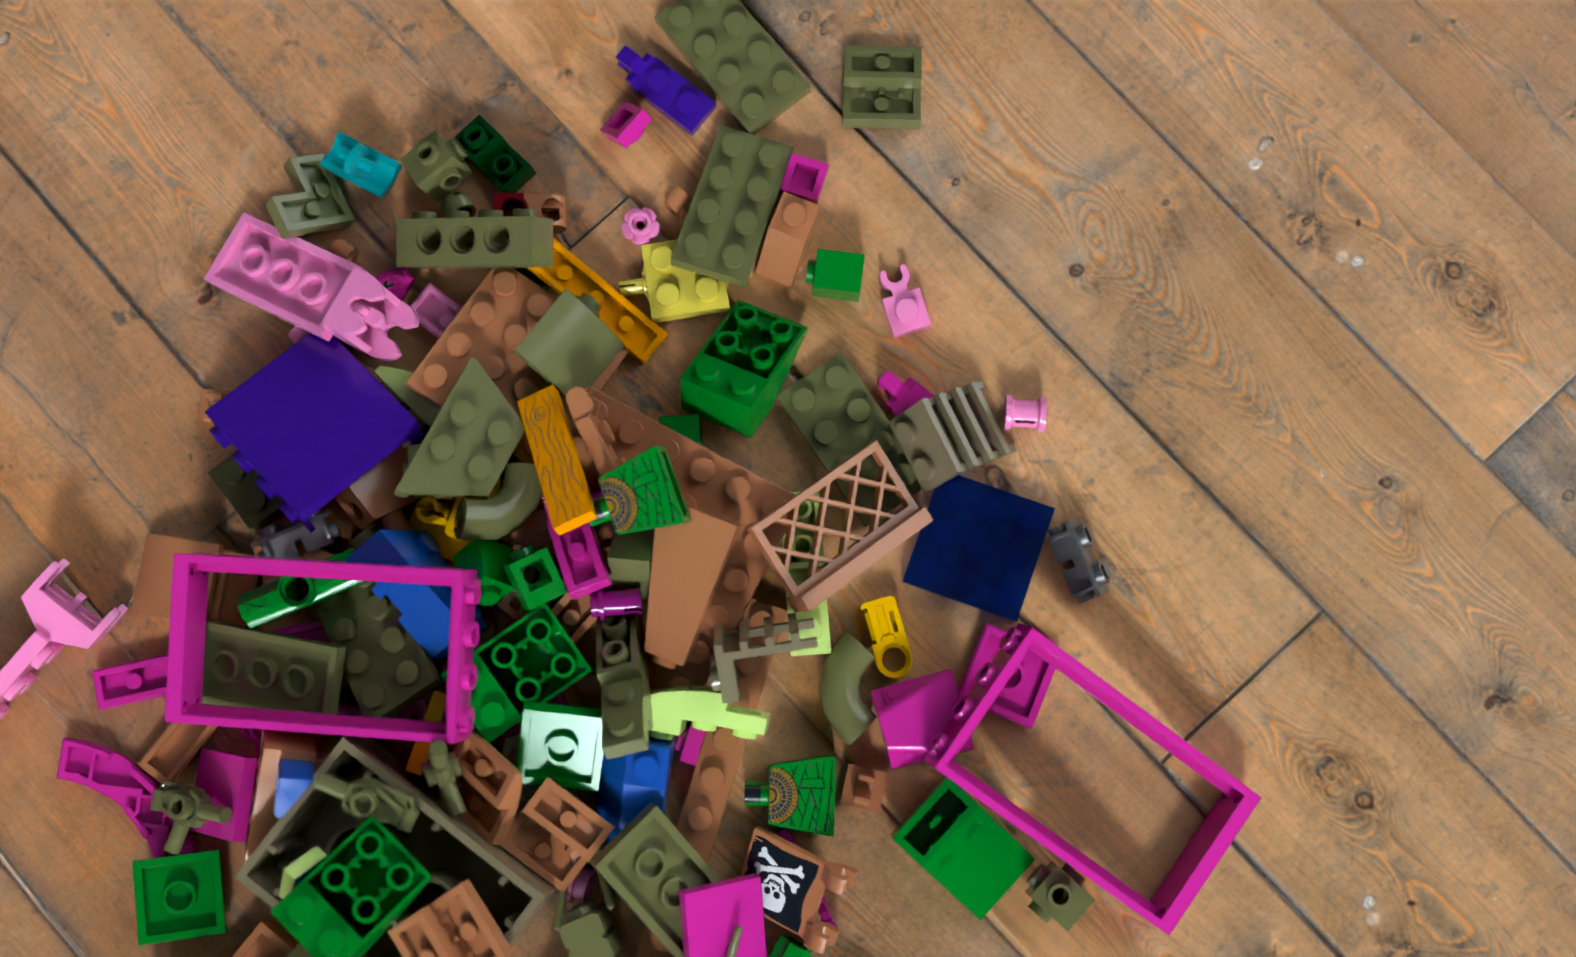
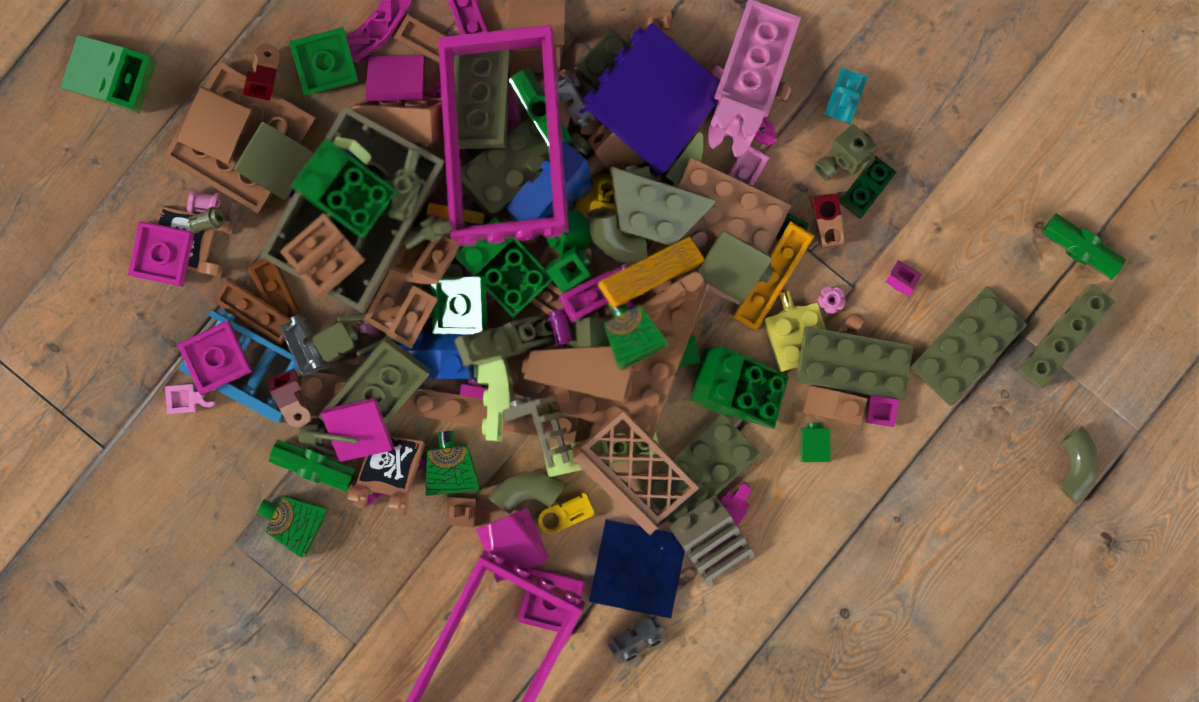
camera: 80 degrees right, 5 degrees up
olive piece [150,780,232,854] -> none
olive plate [265,153,356,239] -> none
slope [274,759,313,818] -> none
olive brick [396,209,553,269] -> none
dark purple hinge [615,46,716,136] -> none
olive slope [842,45,922,129] -> none
bright pink plate [879,264,932,339] -> none
green slope [890,775,1035,920] -> none
bright pink bush [1003,395,1047,433] -> none
olive brick [1025,861,1095,931] -> none

